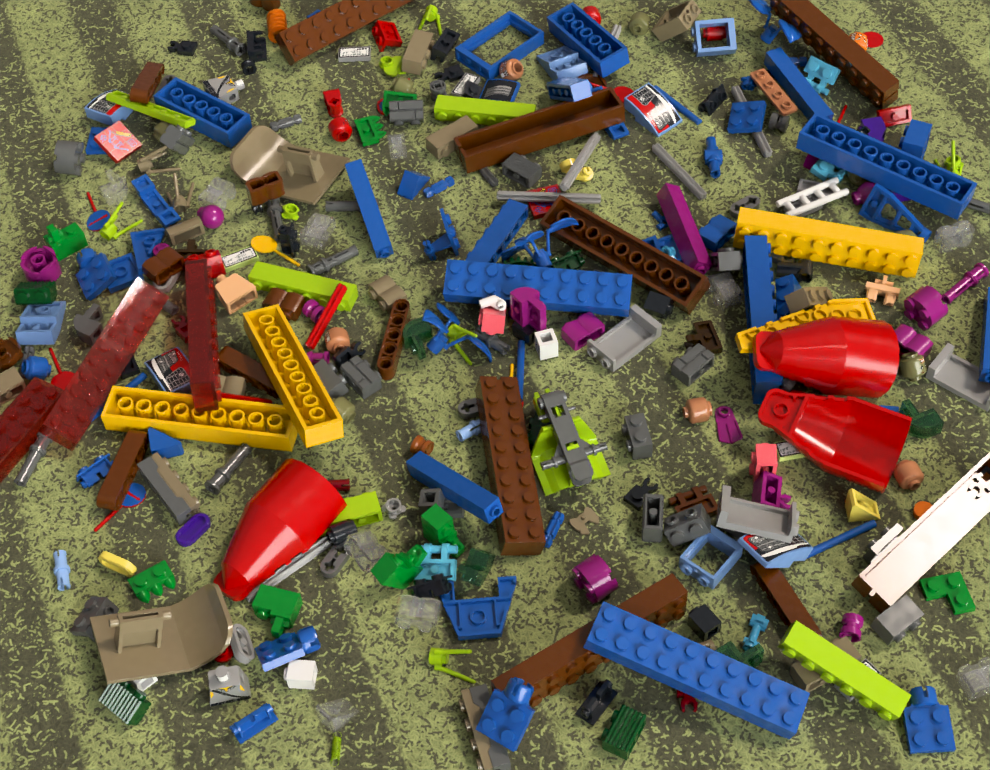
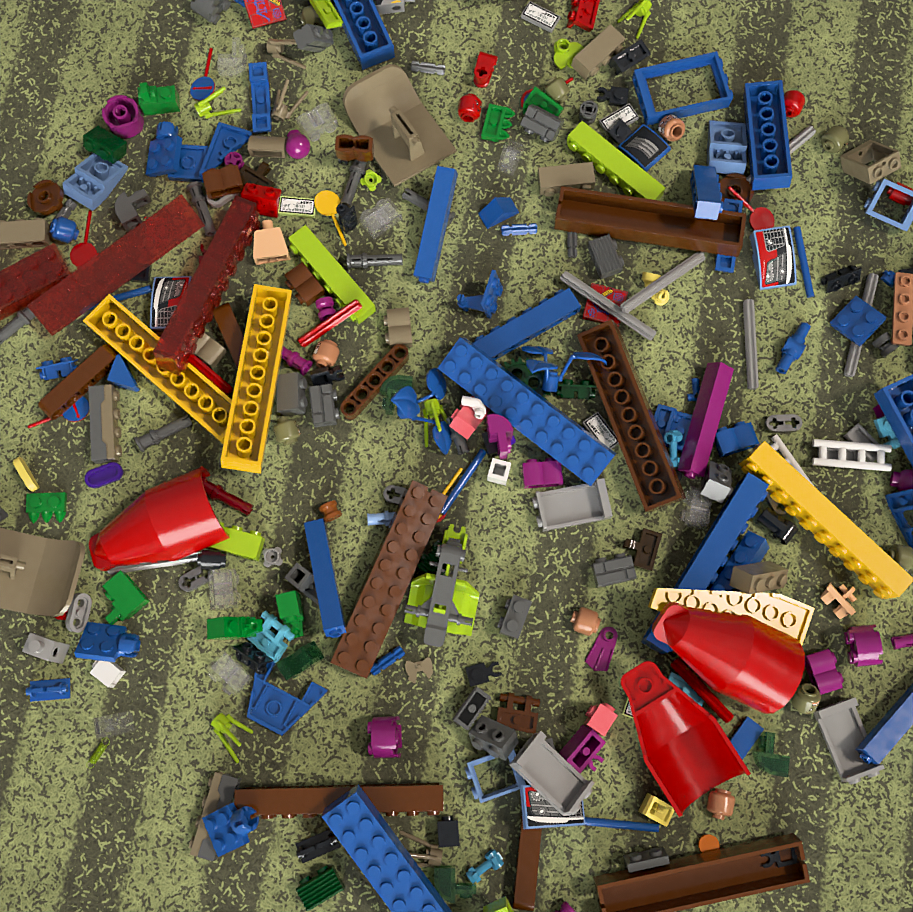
camera: 30 degrees right, 25 degrees up
black brick [643,291,674,320] -> none

